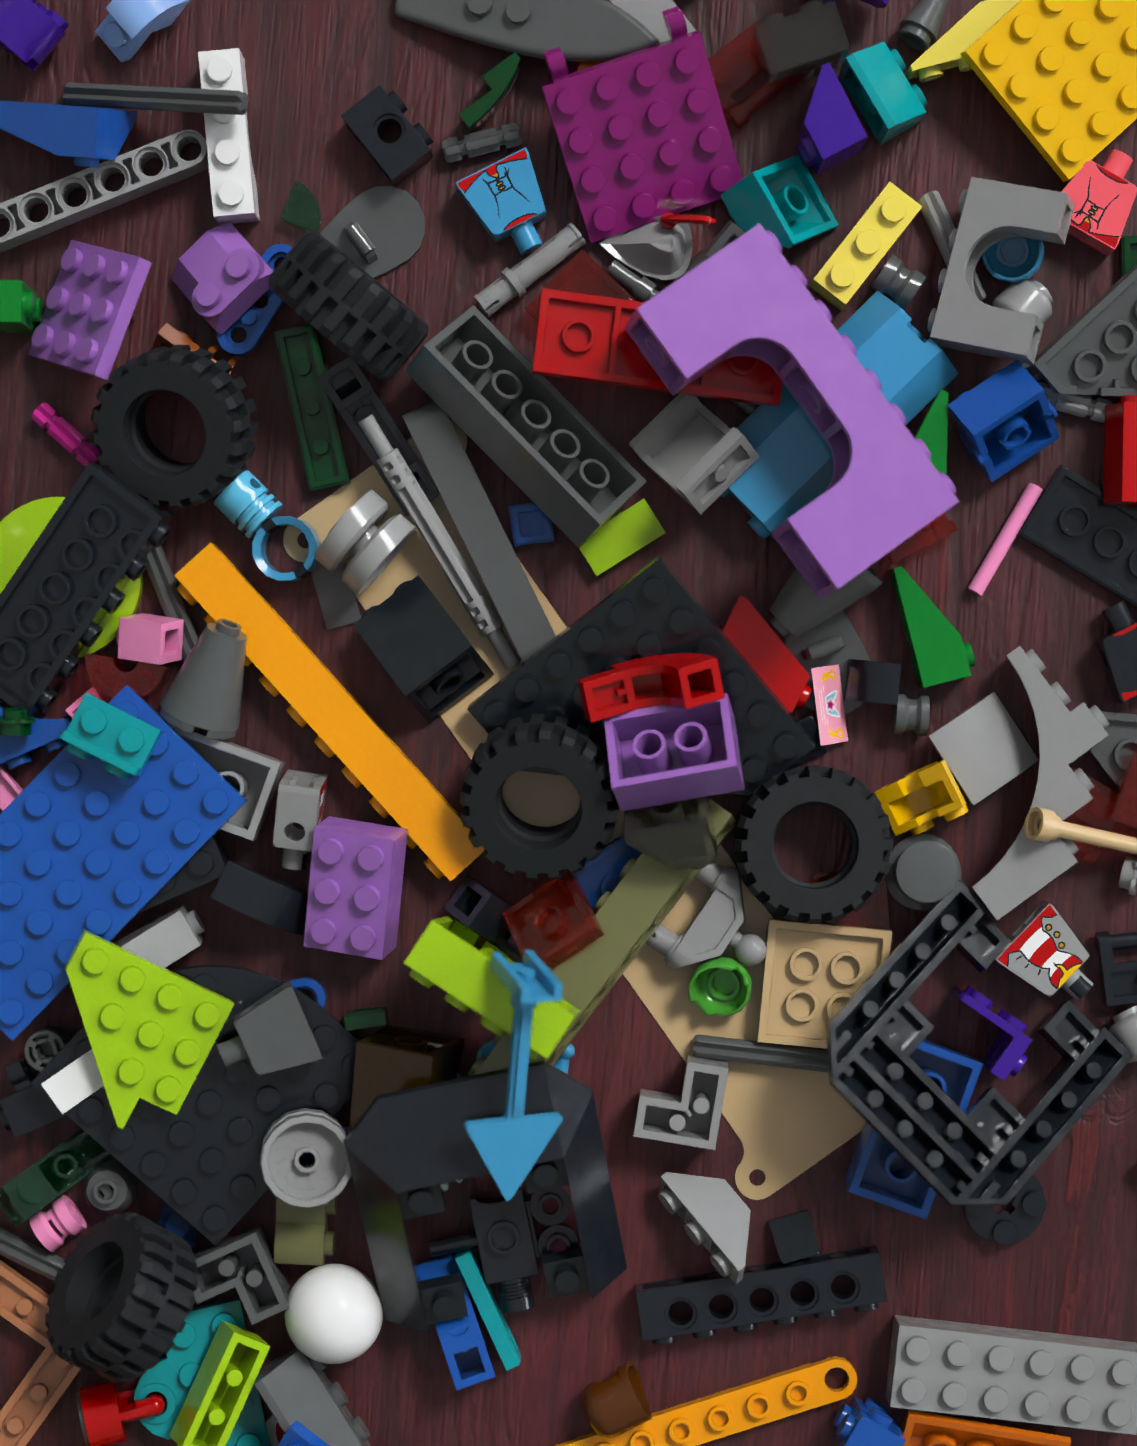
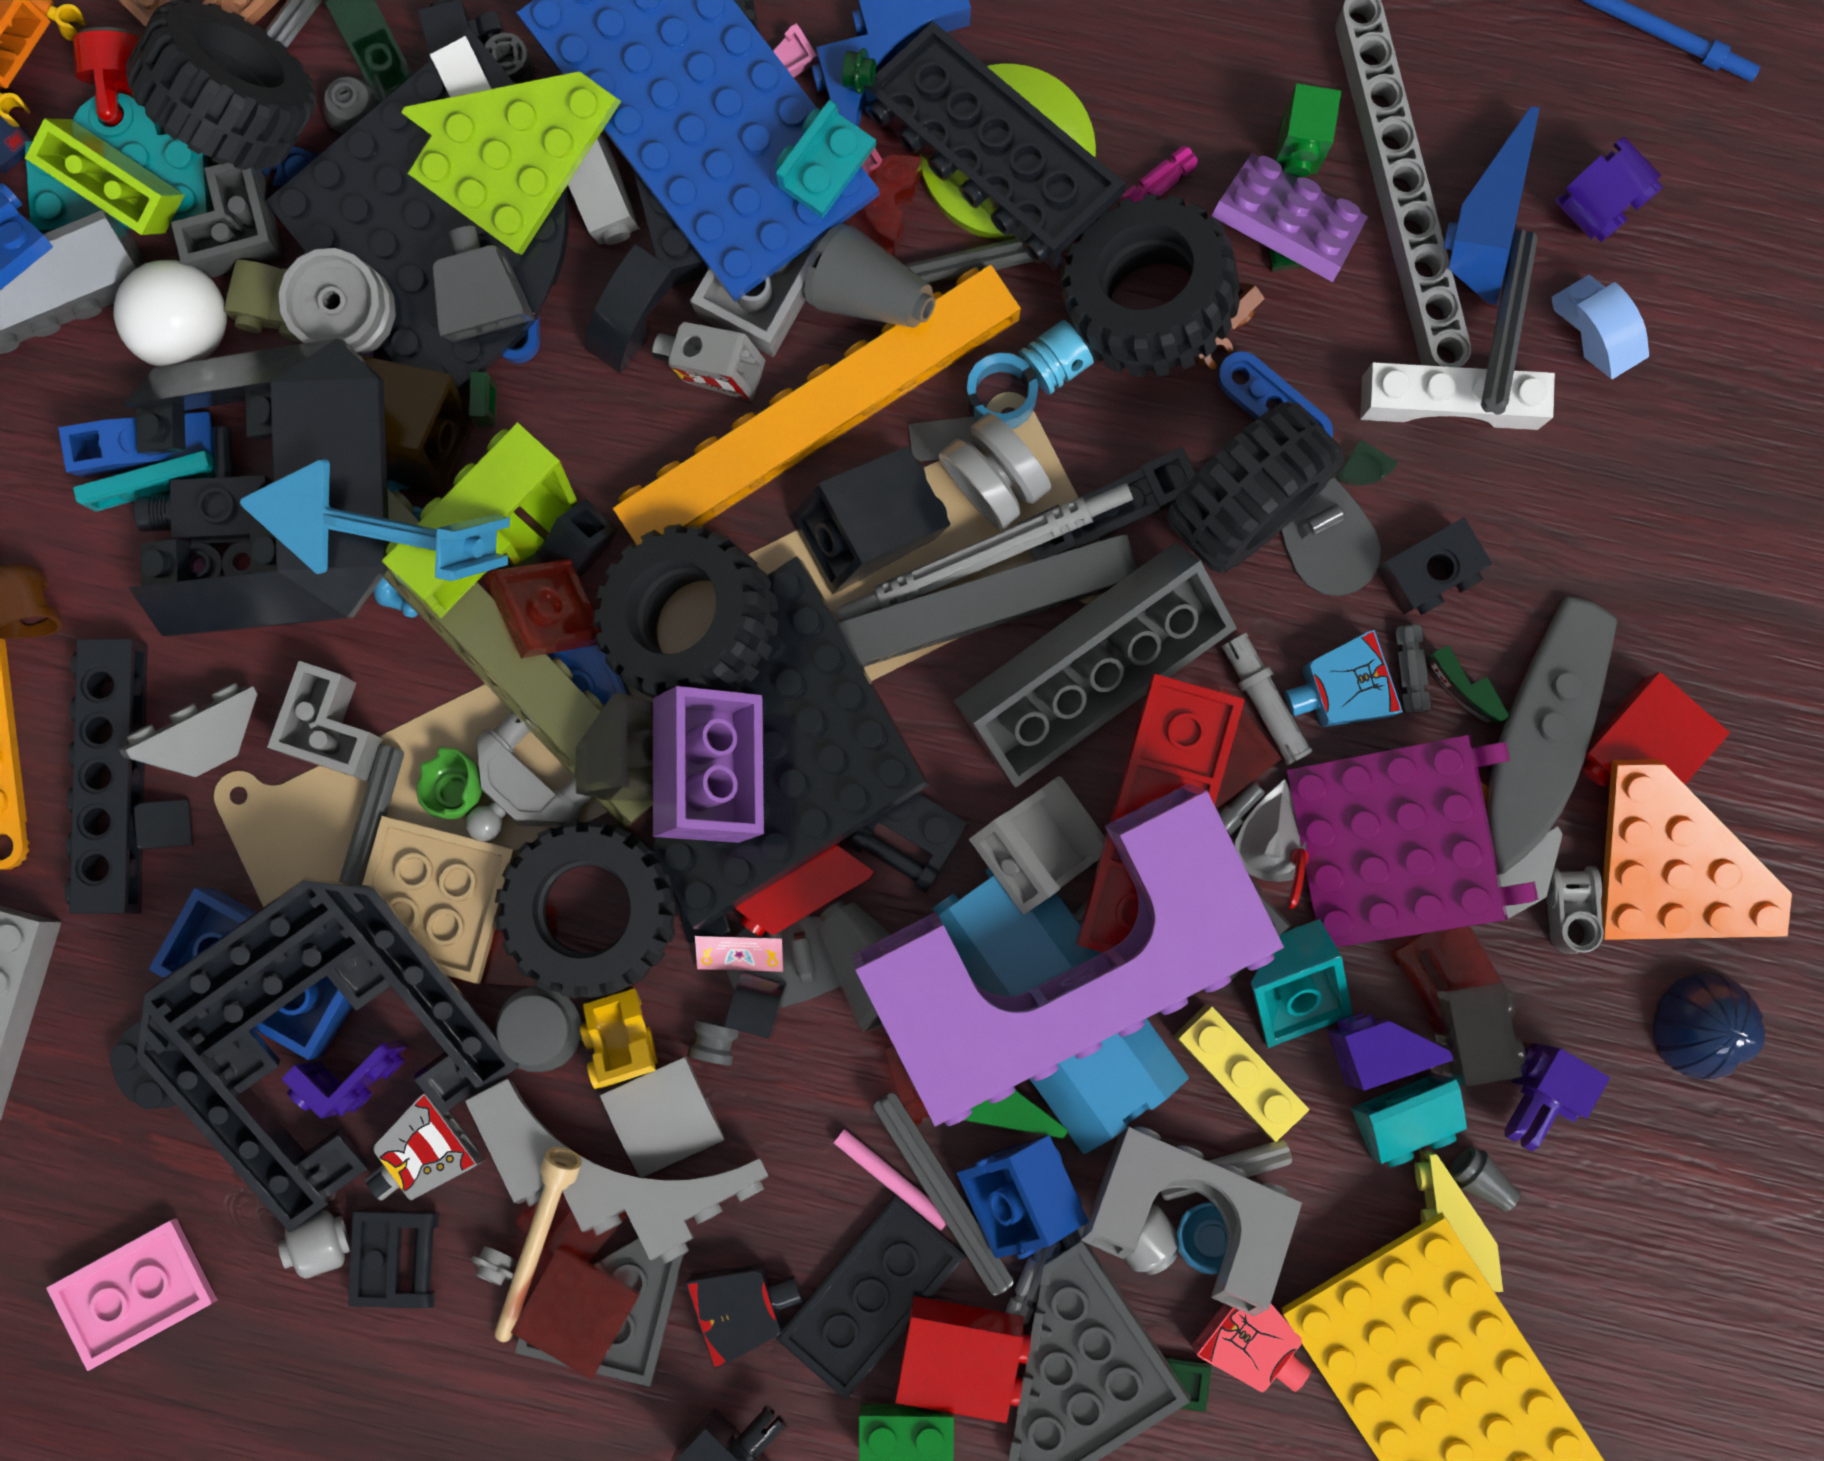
camera: 105 degrees right, 5 degrees down
bright pink wheel [29,1195,87,1252] -> none
bright pink brick [116,613,184,665] -> none
medium lavender slope [171,222,274,335] -> none
dark green tile [274,324,351,492] -> none
medium lavender brick [303,816,408,960] -> none
blue tile [509,502,555,547] -> none
red arch [577,653,725,723] -> none
lime tile [579,498,666,577] -> none
dark grey wheel [870,254,927,310] -> none
green slope [889,566,975,688] -> none
none -> black plate [849,793,968,893]
none -> dark grey axle [873,1092,1014,1296]

